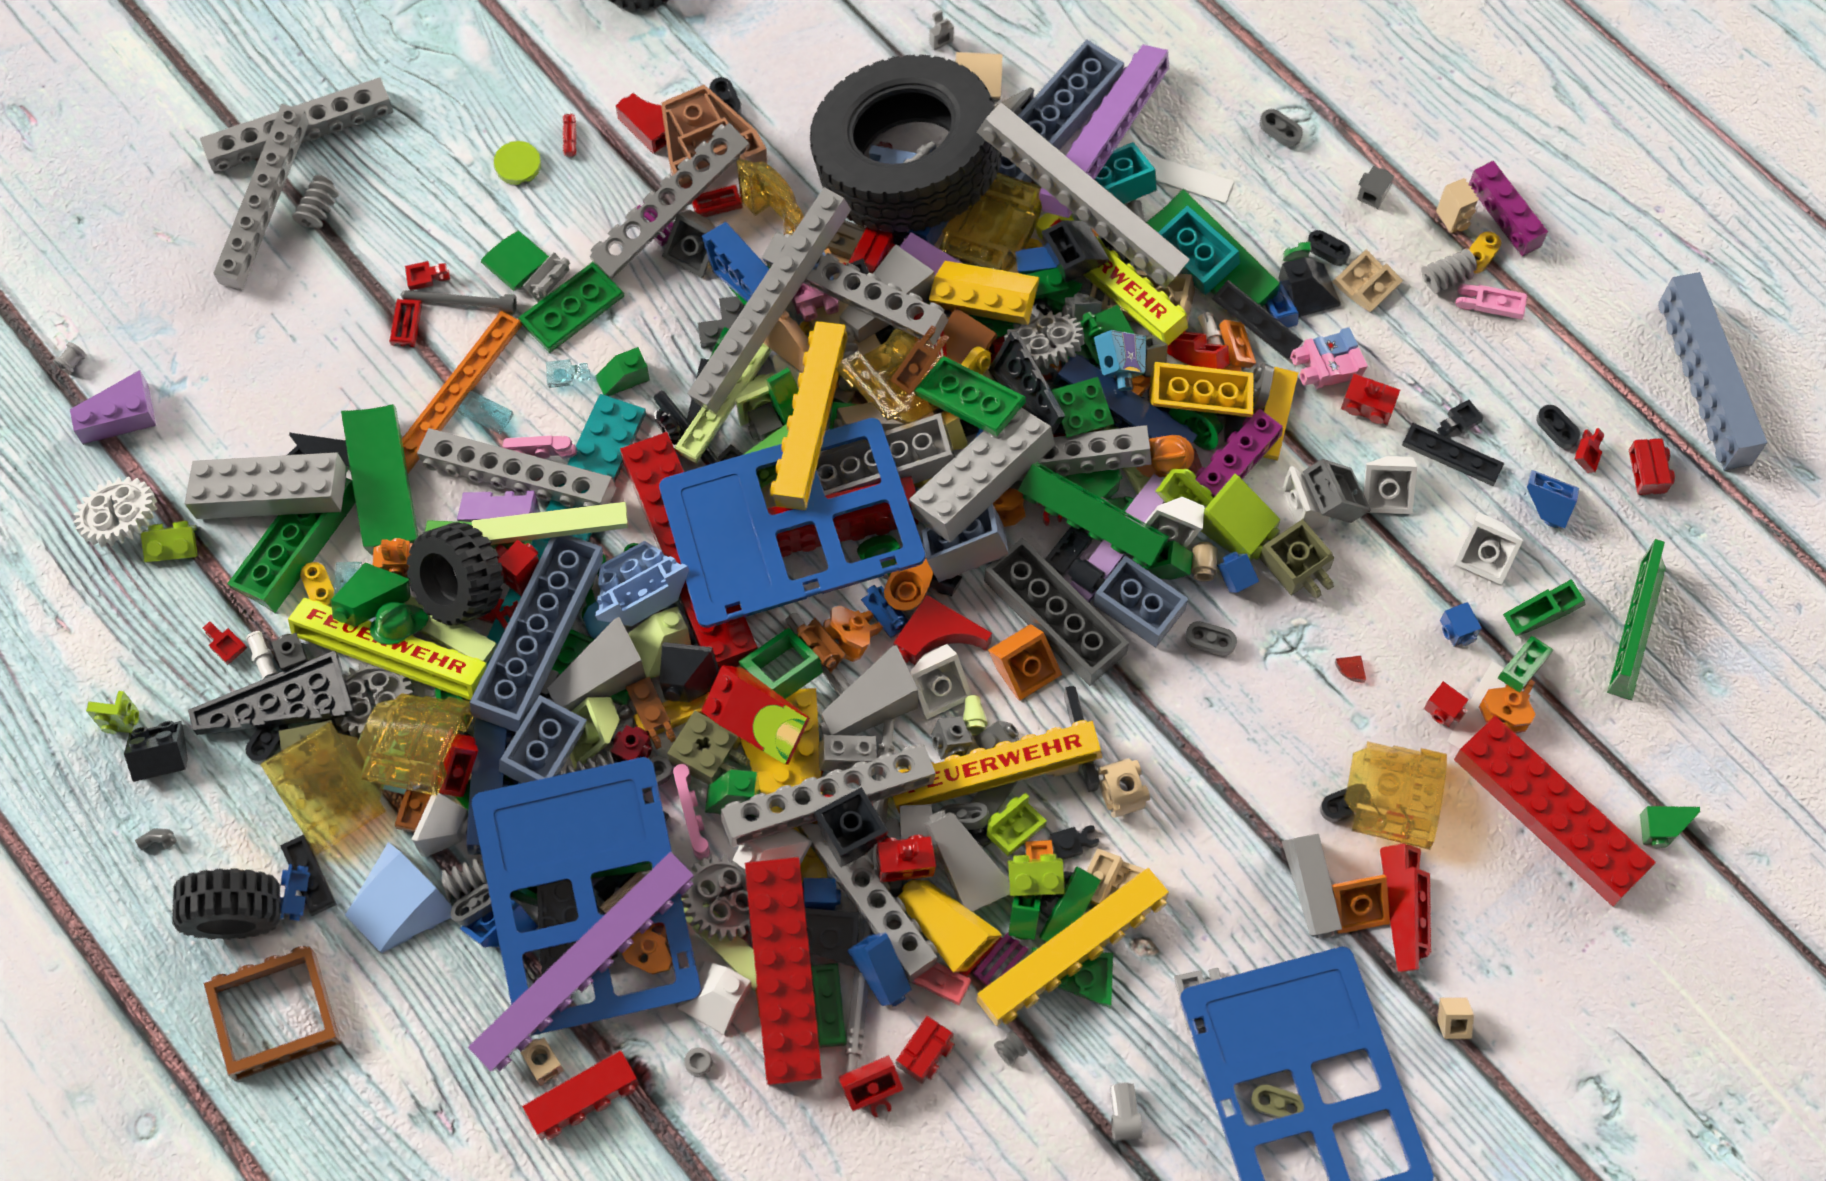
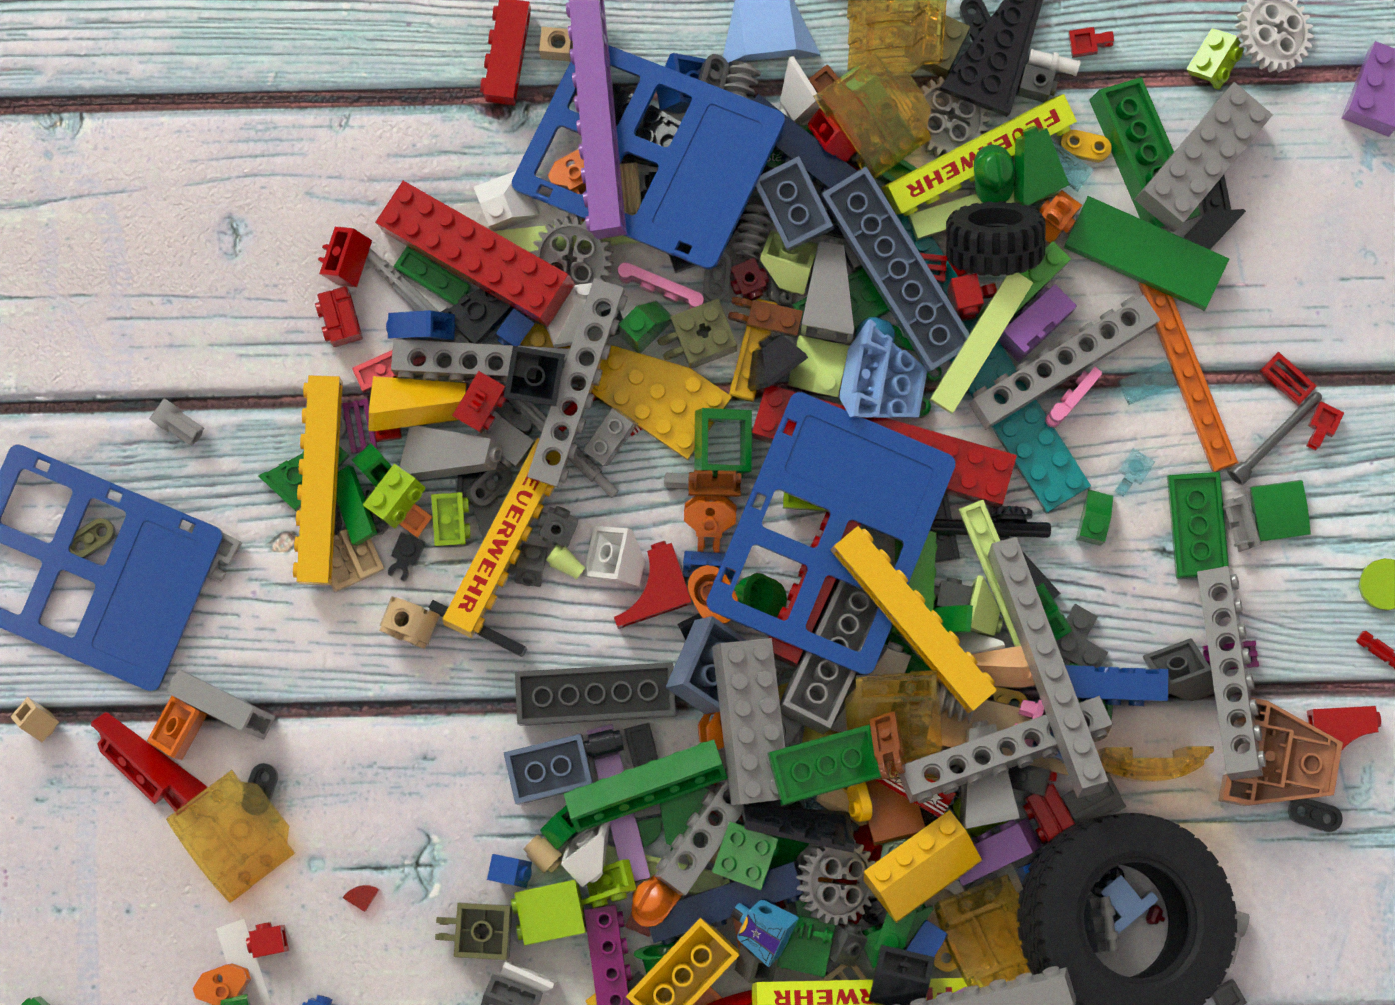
camera: 135 degrees right, 15 degrees up
light grey tile [684,1047,712,1077] -> none
red tile [692,184,743,218] -> none
red slope [701,665,810,765] -> none
light grey slope [819,645,918,736] -> none
orange slope [988,624,1062,701] -> none
dark grey wheel [994,1031,1028,1066] -> none
dark grey plate [1185,621,1237,656] -> none
red brick [1454,716,1656,907] -> none

